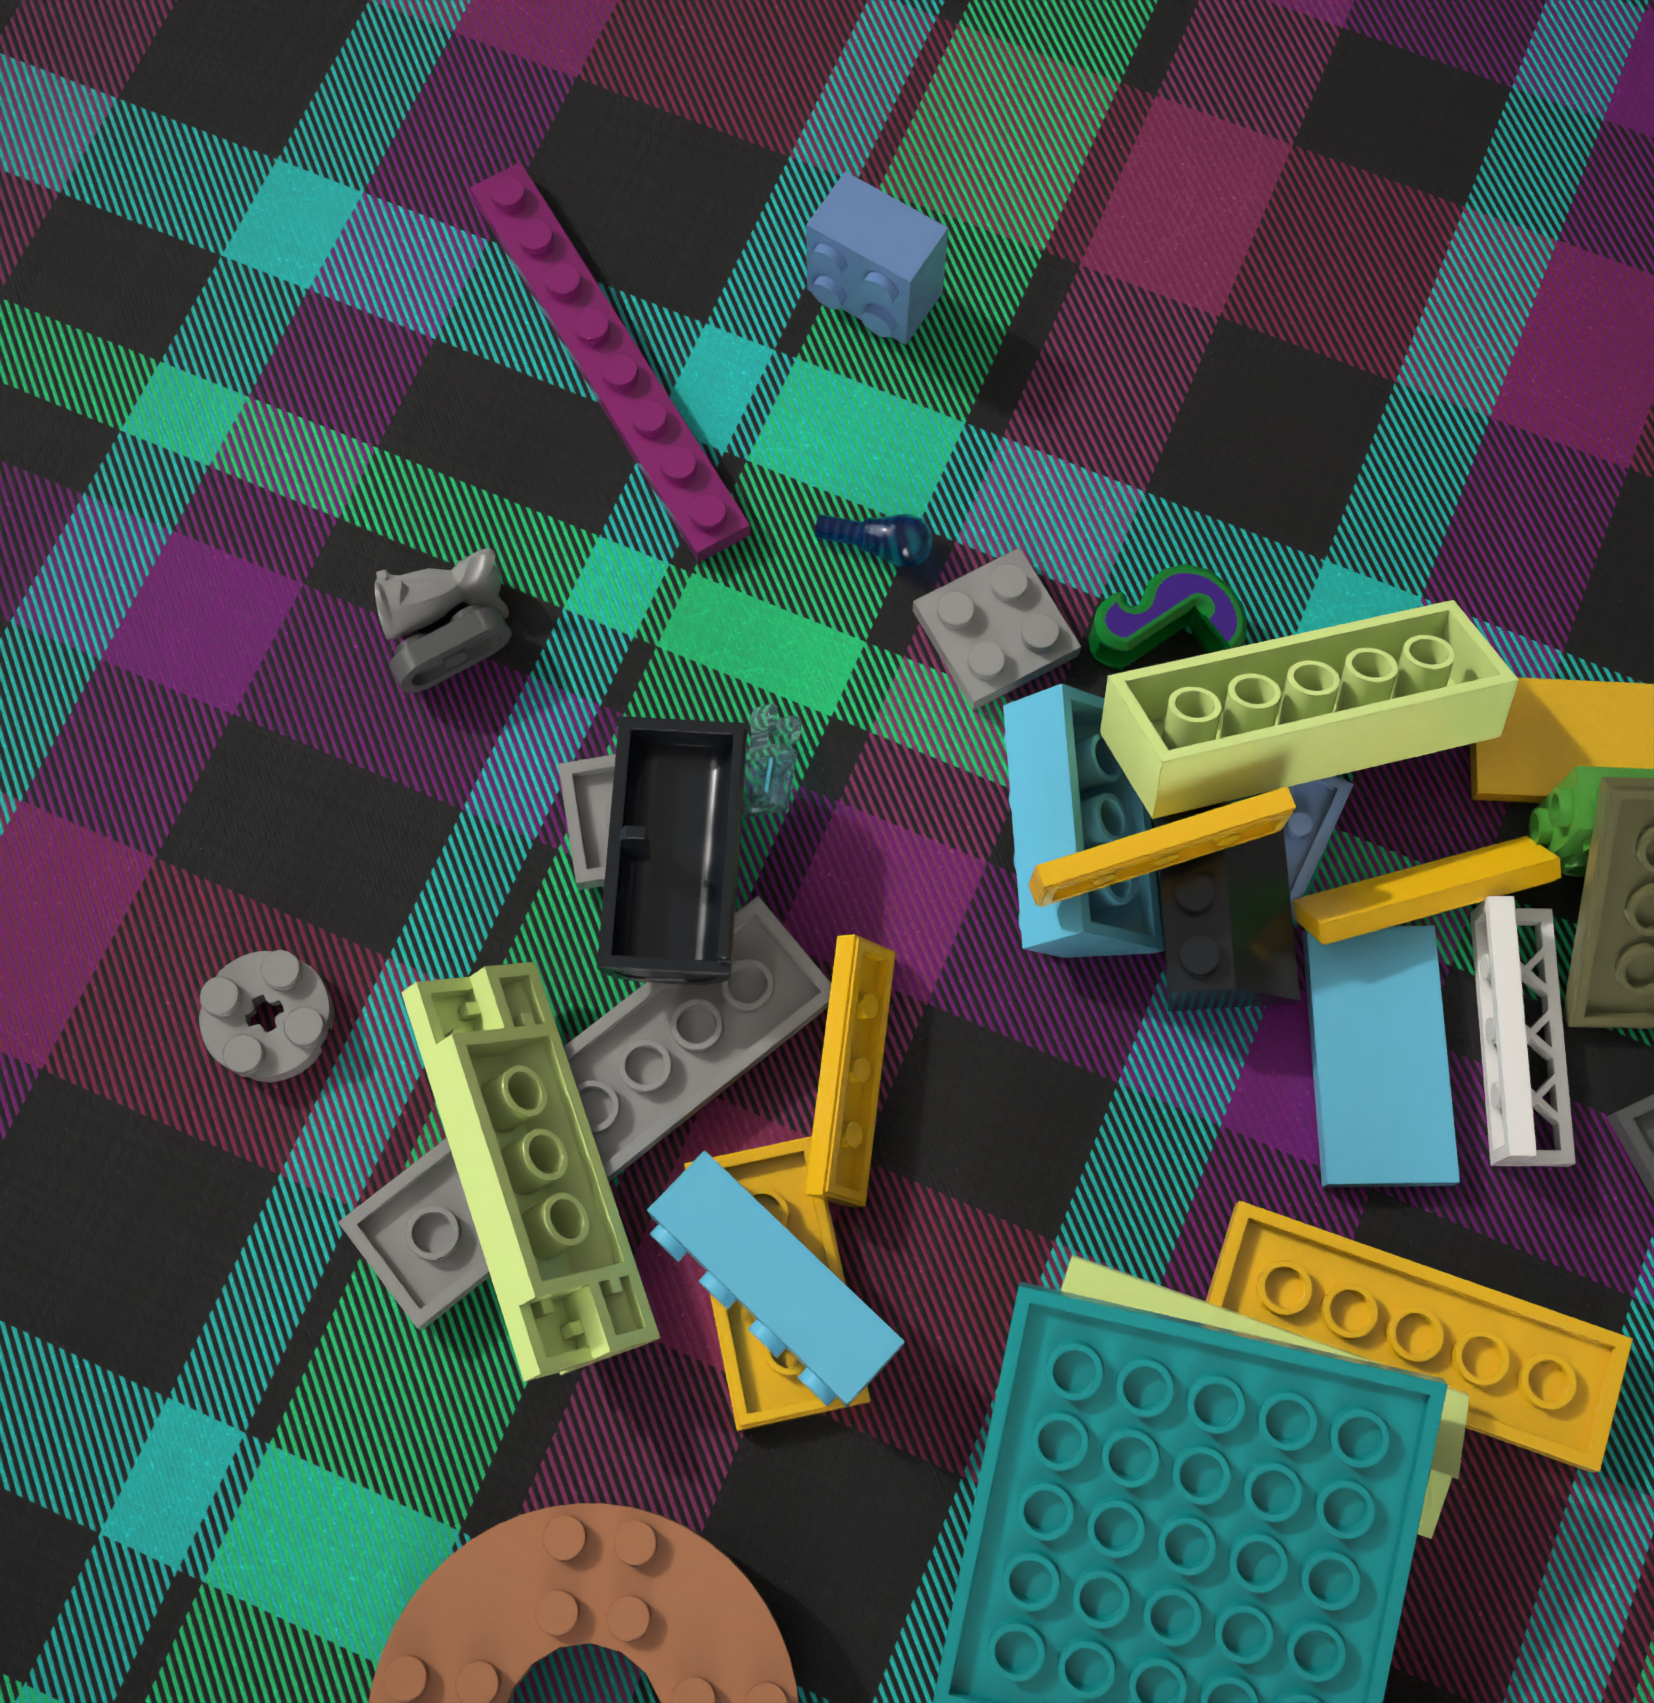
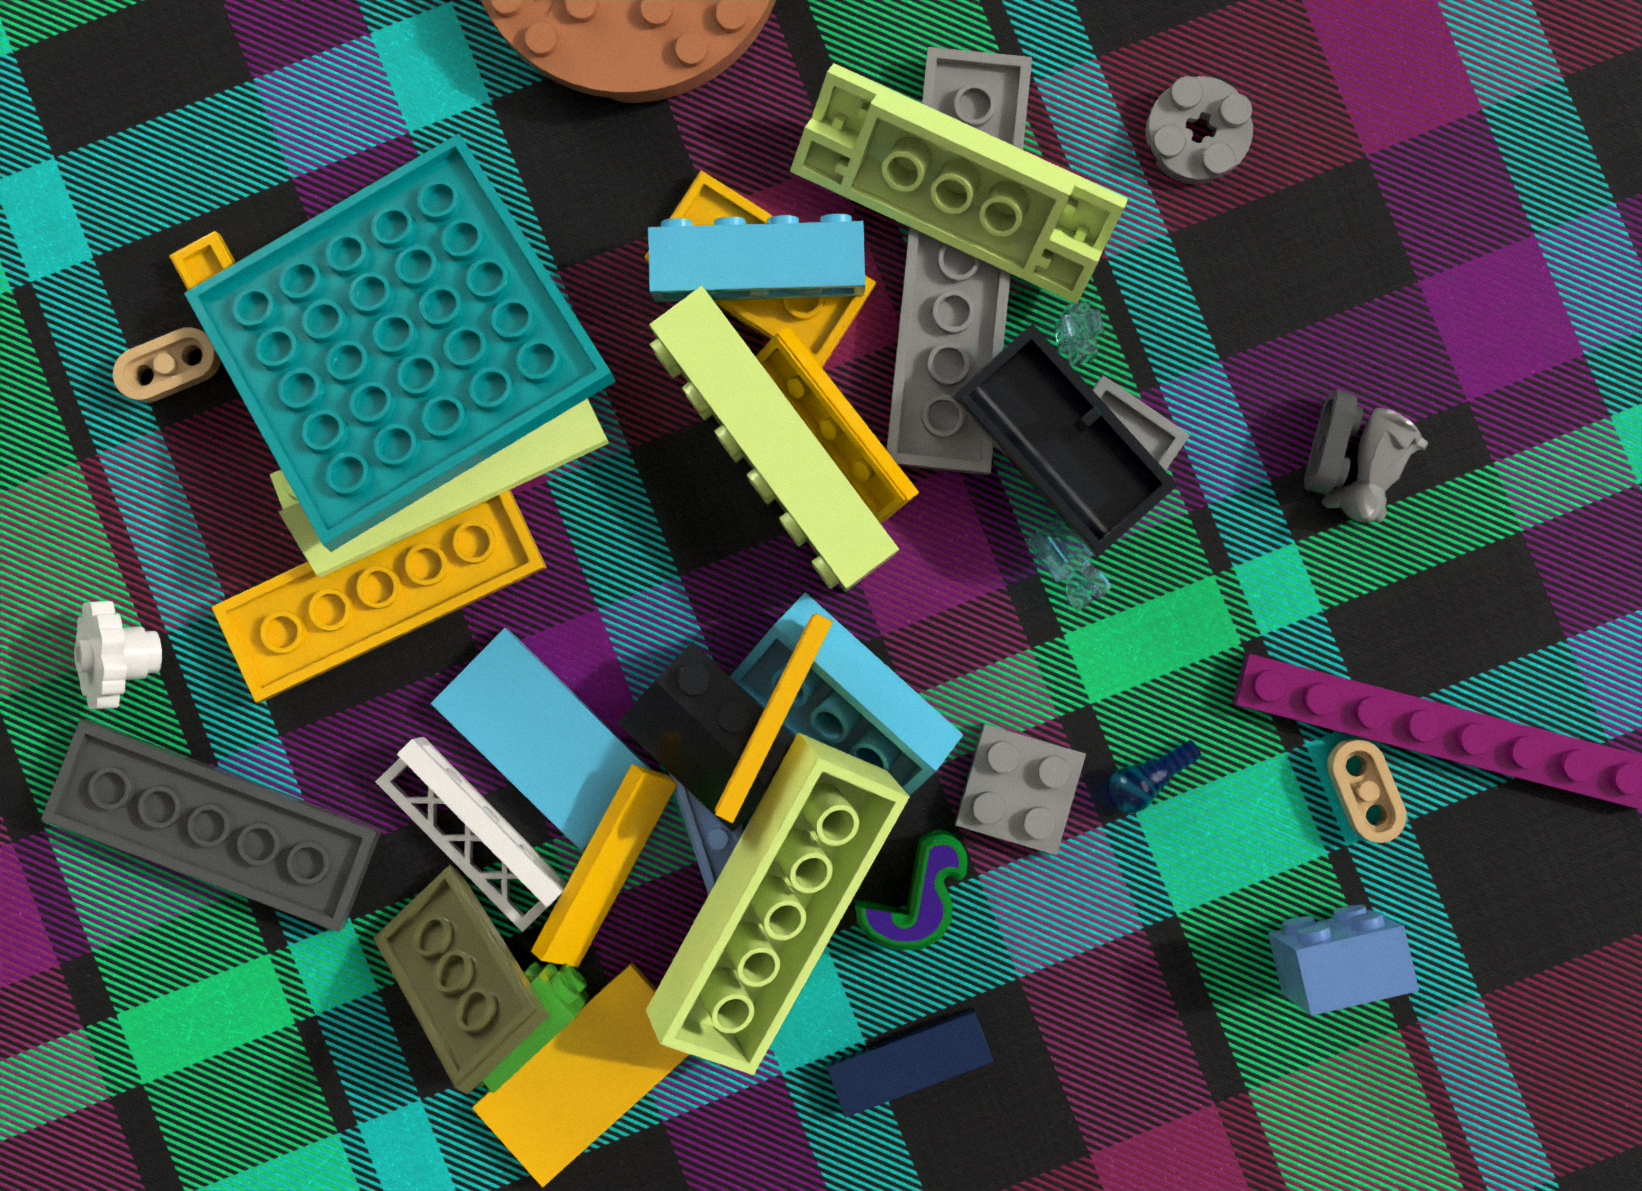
camera: 135 degrees right, 15 degrees up
none -> yellowish green brick [649,286,899,592]
none -> dark blue tile [826,1008,994,1118]
none -> clear light blue plate [1055,301,1104,365]
none -> tan plate [1327,739,1406,843]

